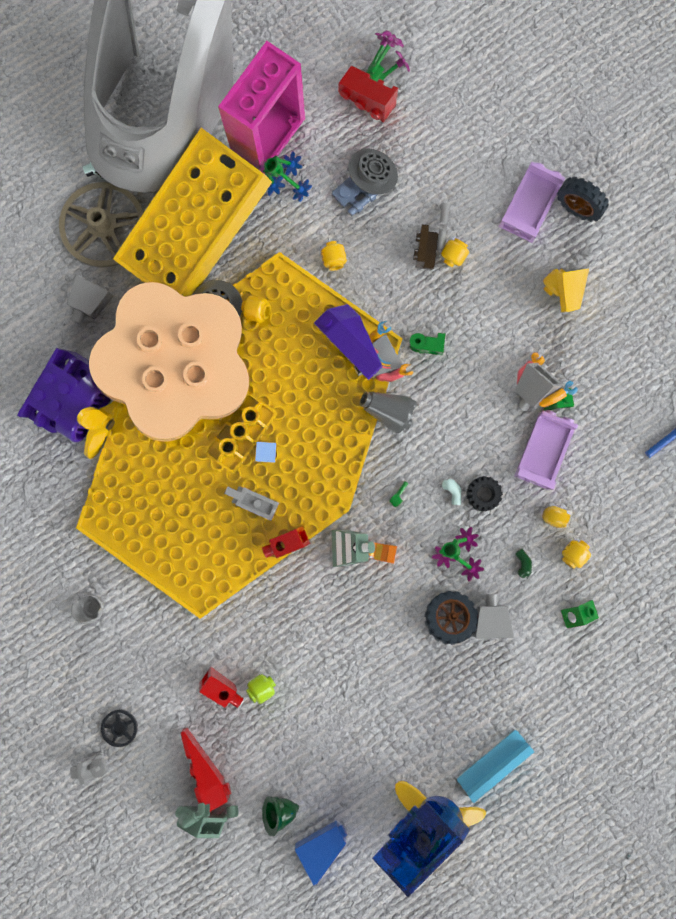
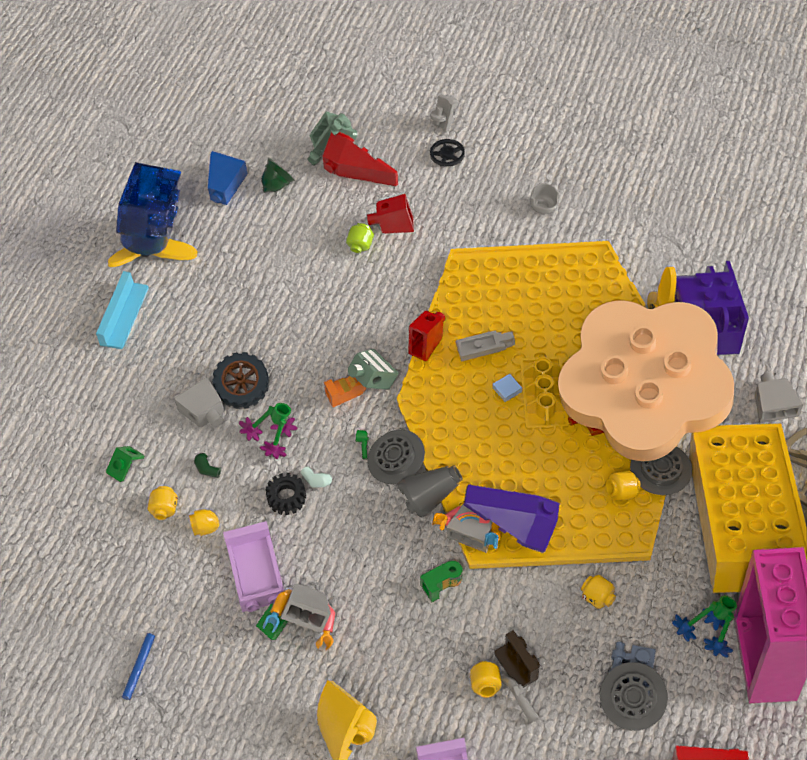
camera: 145 degrees right, 30 degrees down
none -> dark grey wheel [367,430,425,484]

